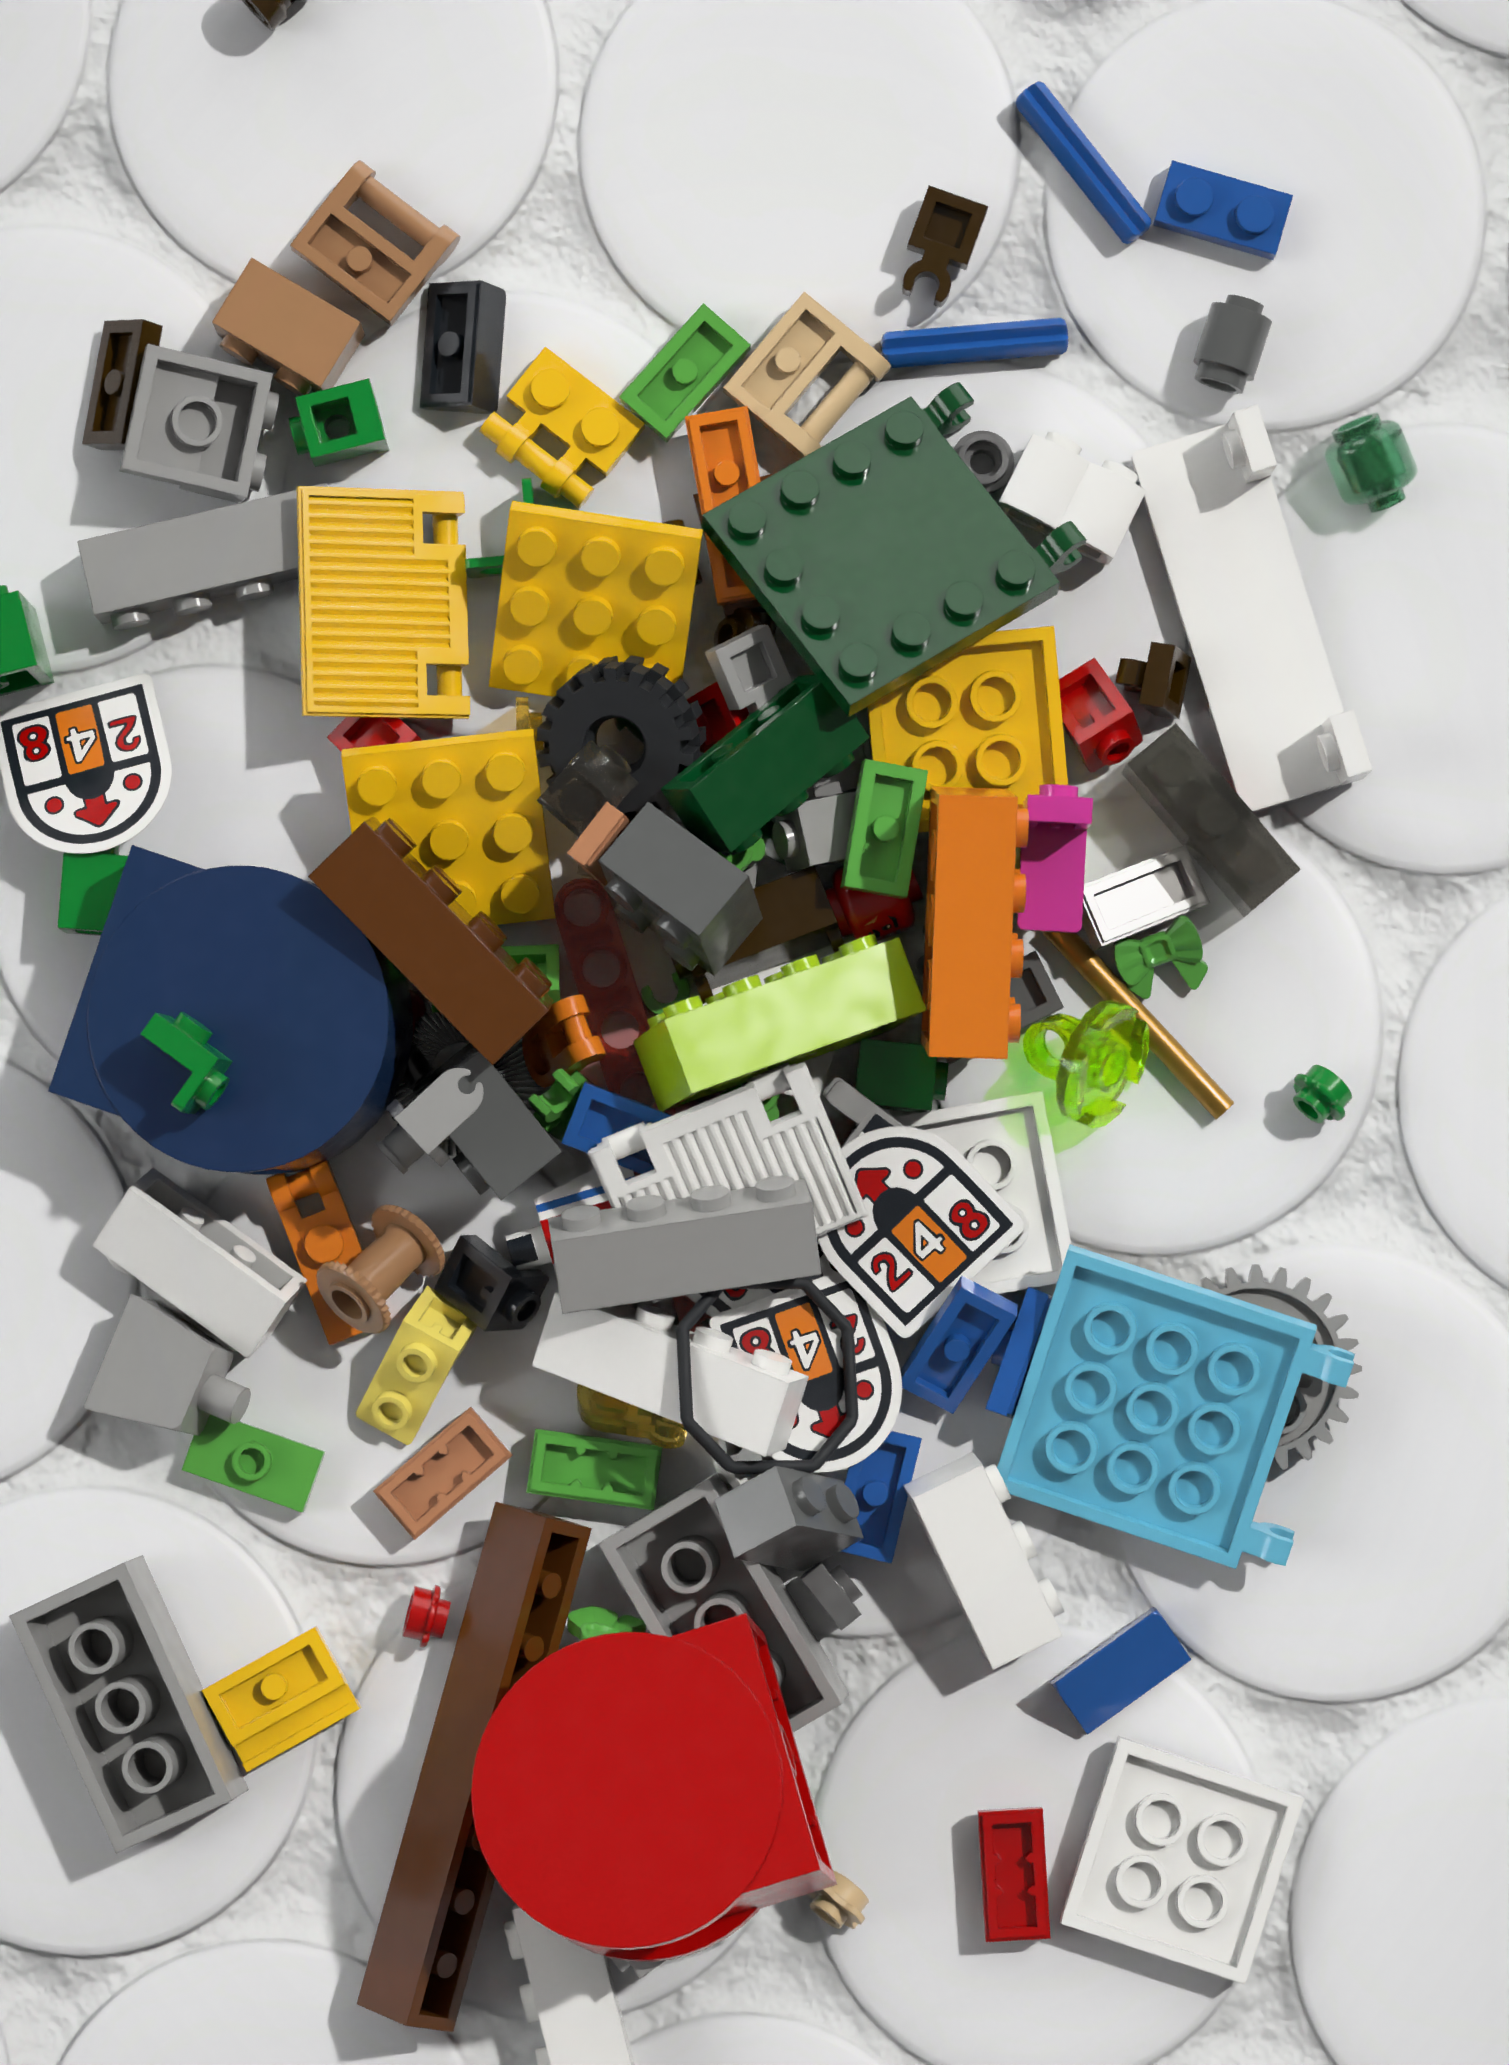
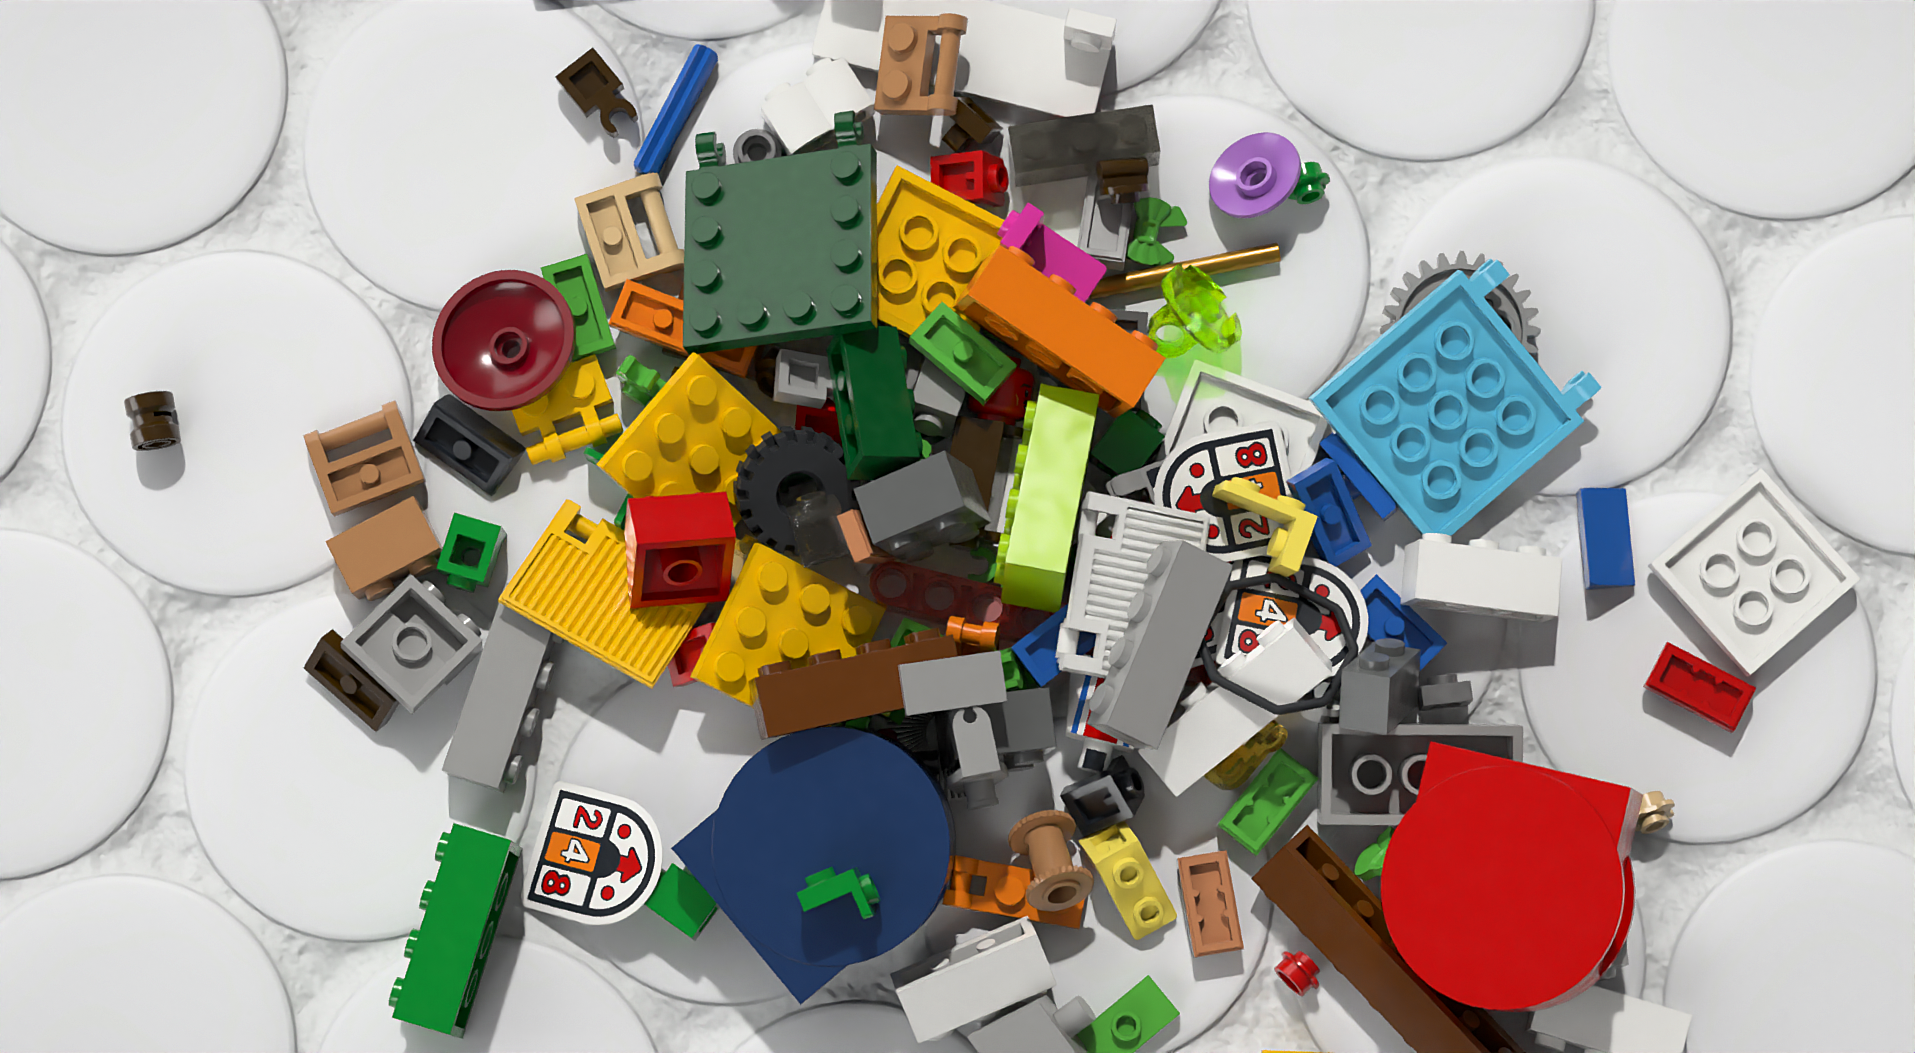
camera: 50 degrees left, 5 degrees down
none -> dark red dish [432,270,576,411]
none -> bright green plate [616,355,667,407]
none -> red slope [625,491,736,608]
none -> medium nougat plate [874,13,968,116]
none -> light grey tile [898,651,1007,716]
none -> dark brown plate [1096,157,1149,205]
none -> medium lavender dish [1209,132,1301,218]
none -> light yellow bracket [1212,477,1318,577]

